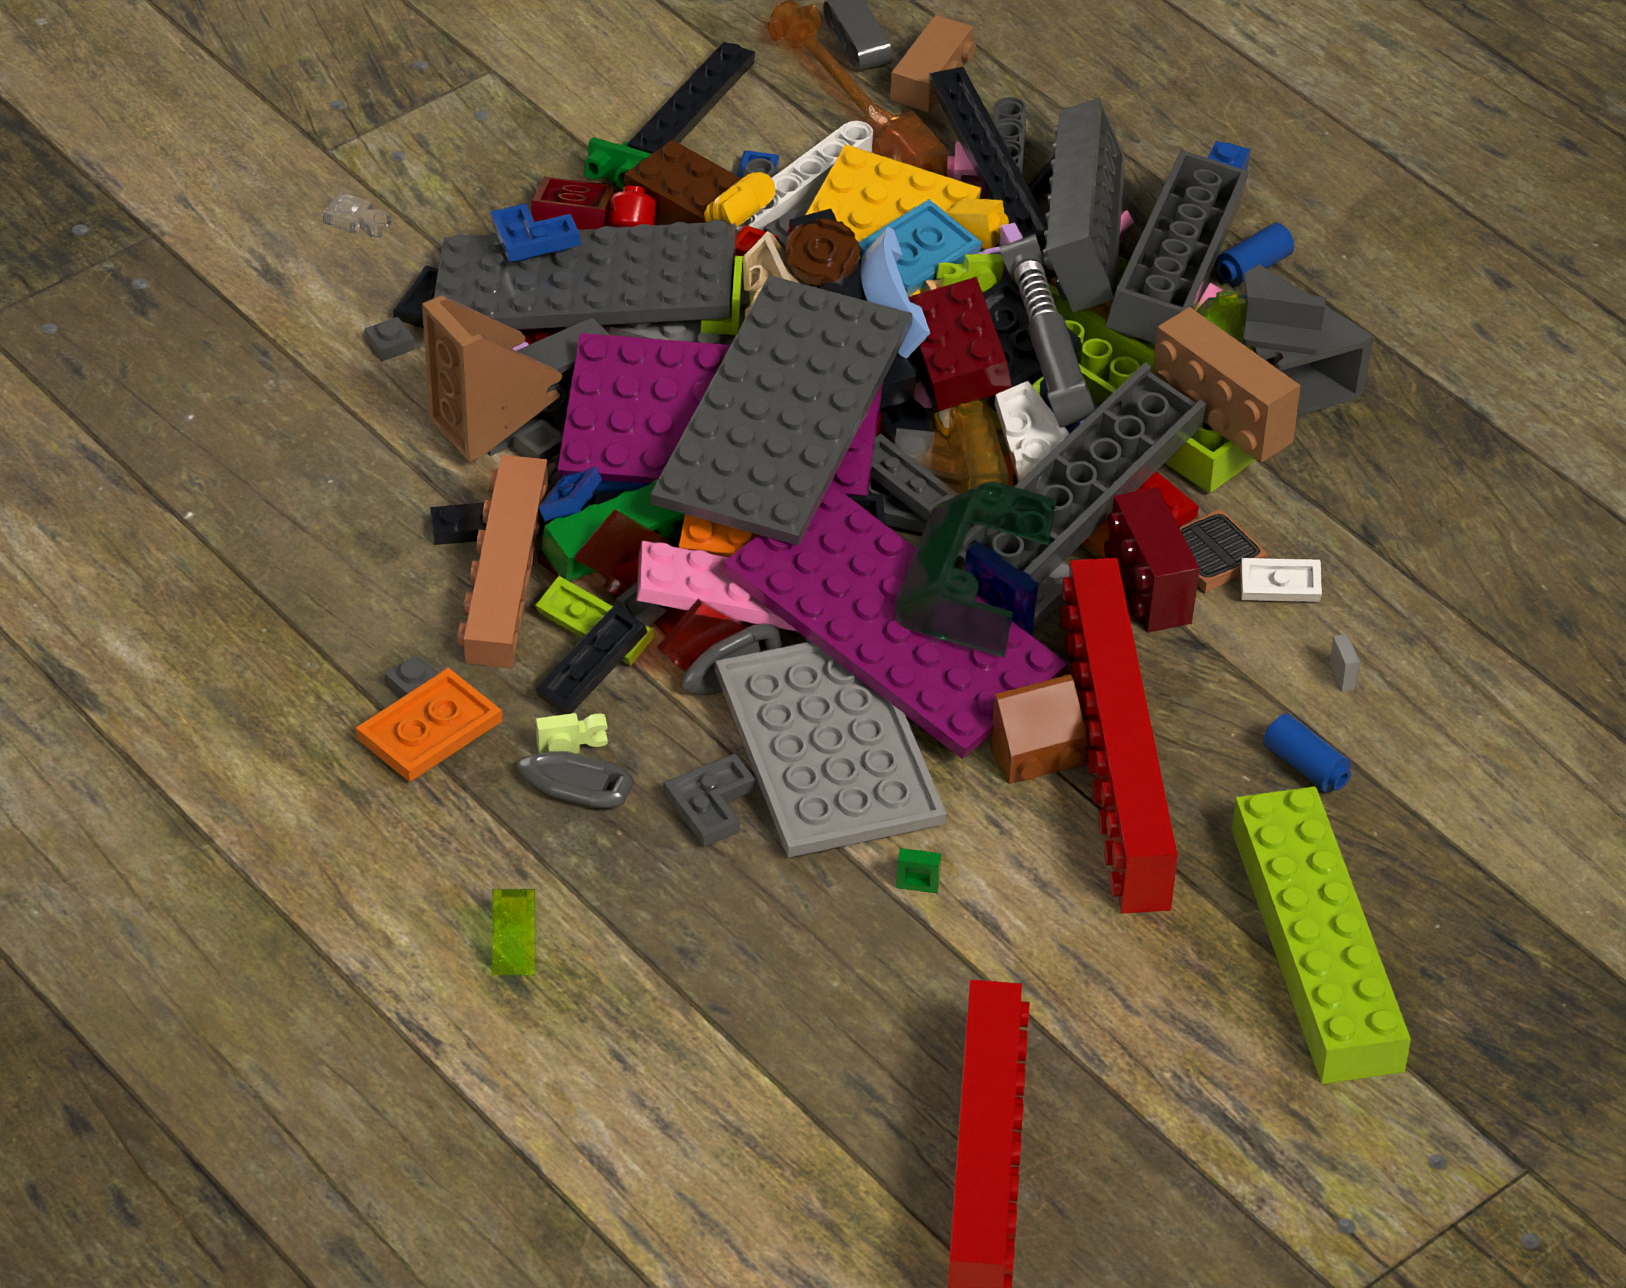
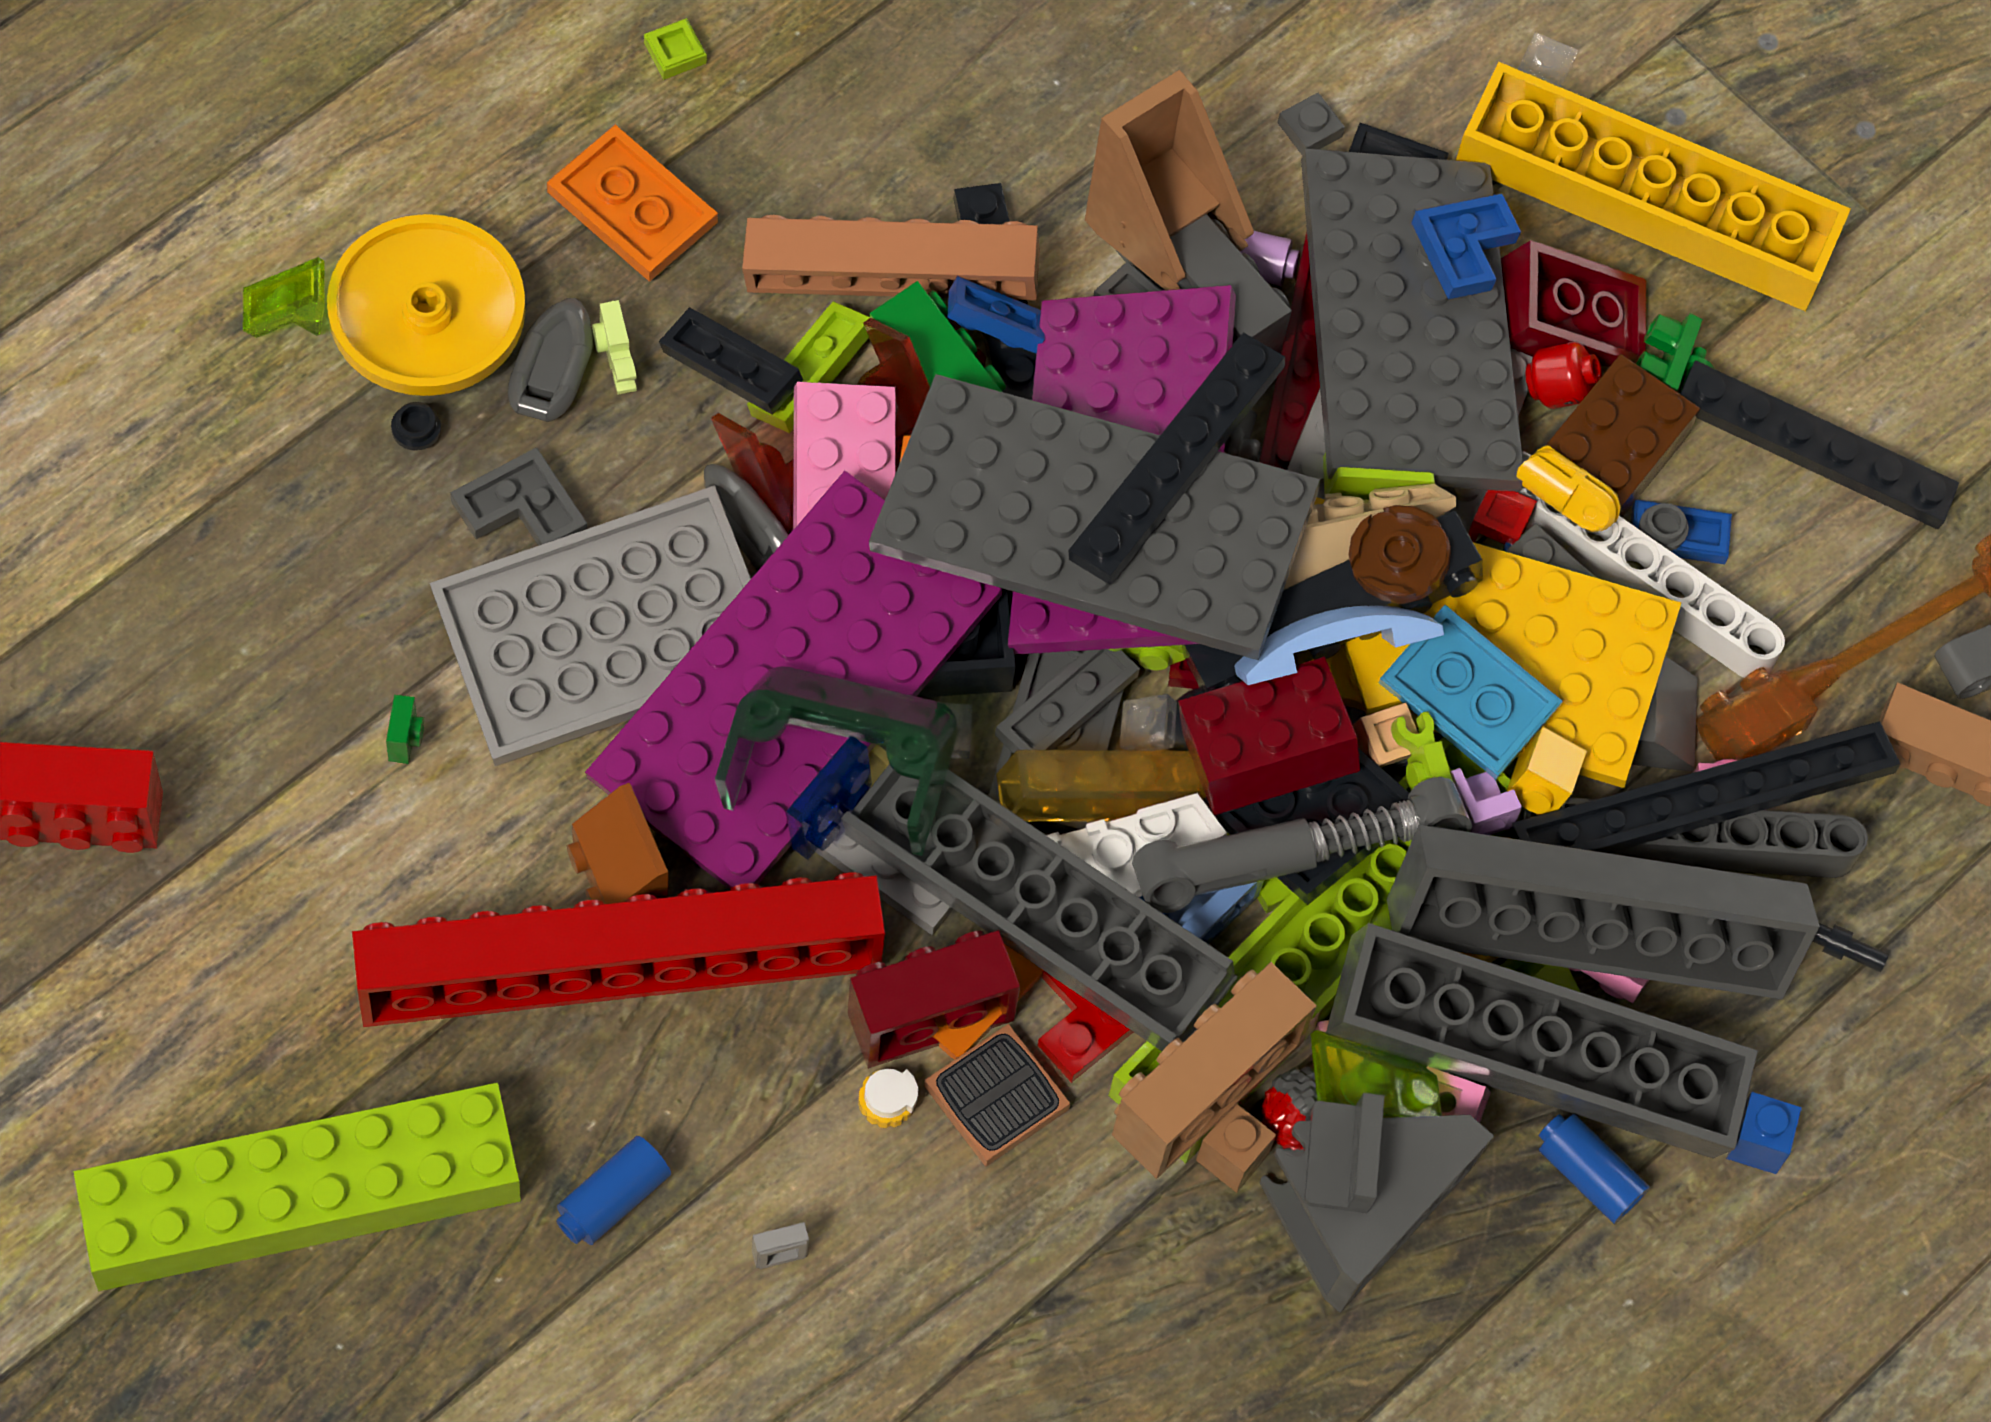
camera: 80 degrees right, 20 degrees up
dark grey plate [385,655,438,698] -> none
white plate [1240,558,1322,602] -> none
none -> yellow dish [327,214,525,396]
none -> black plate [391,402,441,451]
none -> lime tile [644,18,707,80]
none -> white piece [858,1069,918,1128]
none -> black plate [1068,332,1285,585]
none -> yellow brick [1456,62,1851,312]

